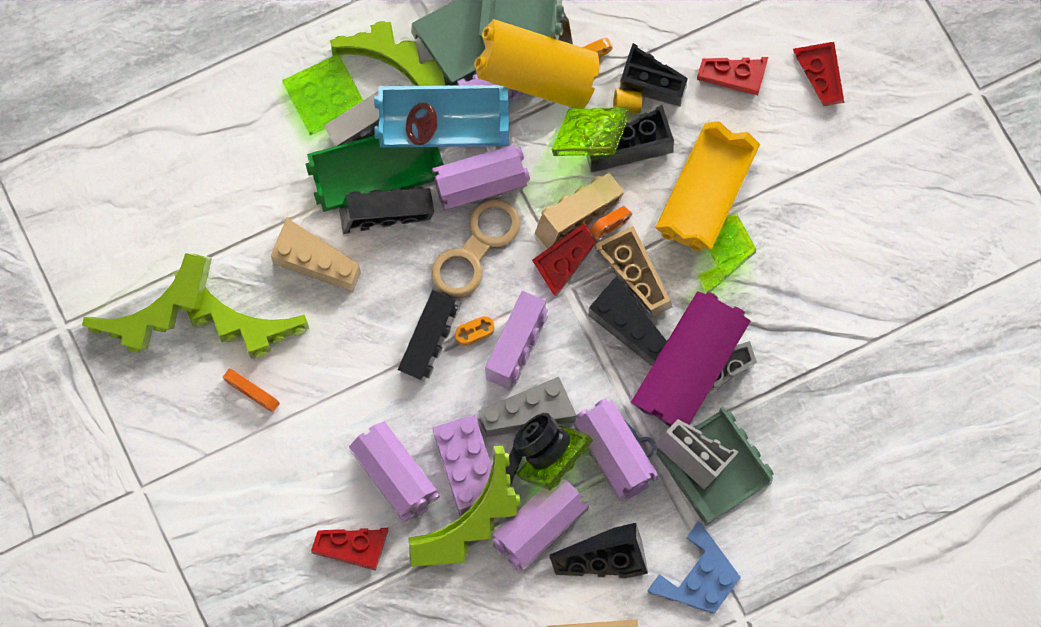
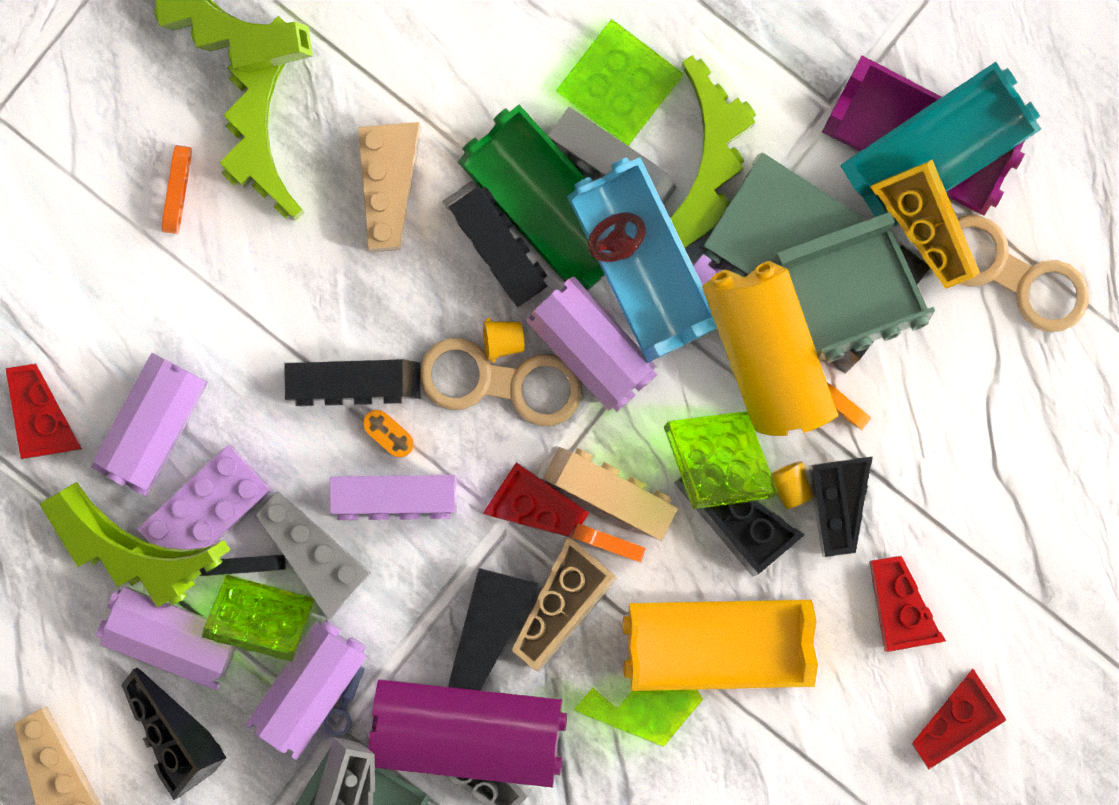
camera: 60 degrees right, 15 degrees up
black wheel [513,413,570,470] -> none
none -> yellow piece [483,318,525,363]

